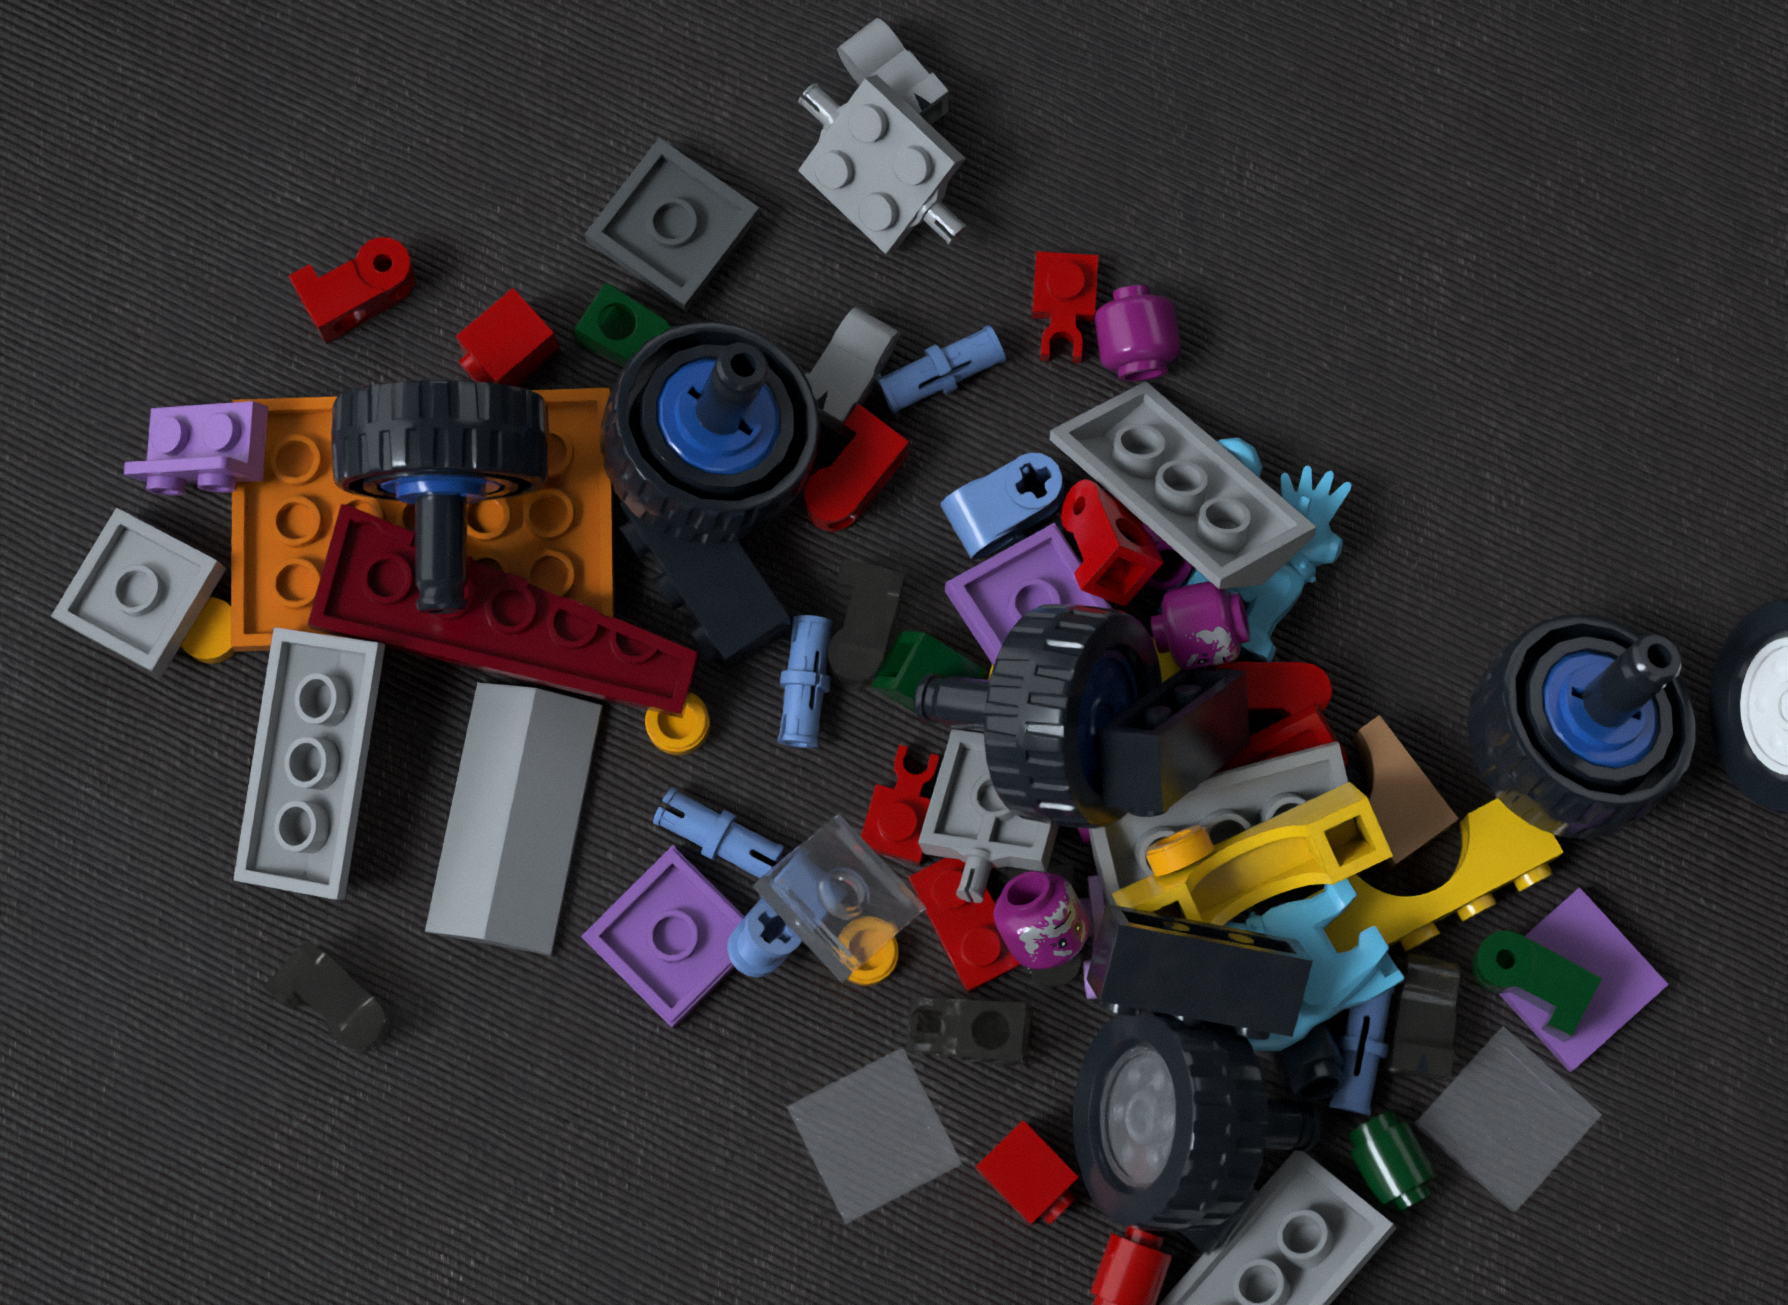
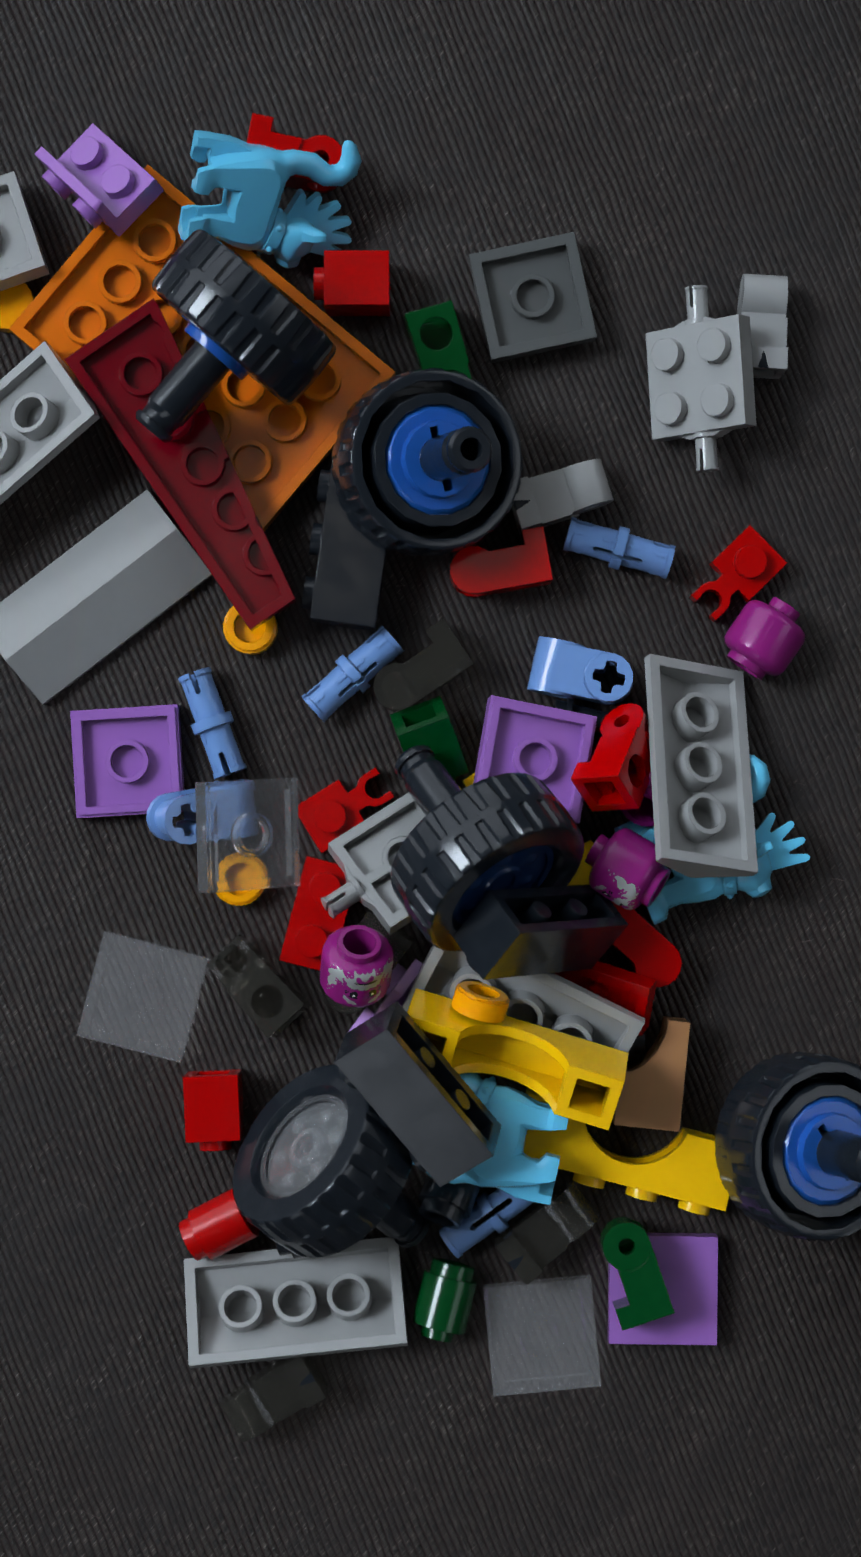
camera: 35 degrees right, 10 degrees up
none -> medium azure animal [178,130,362,269]

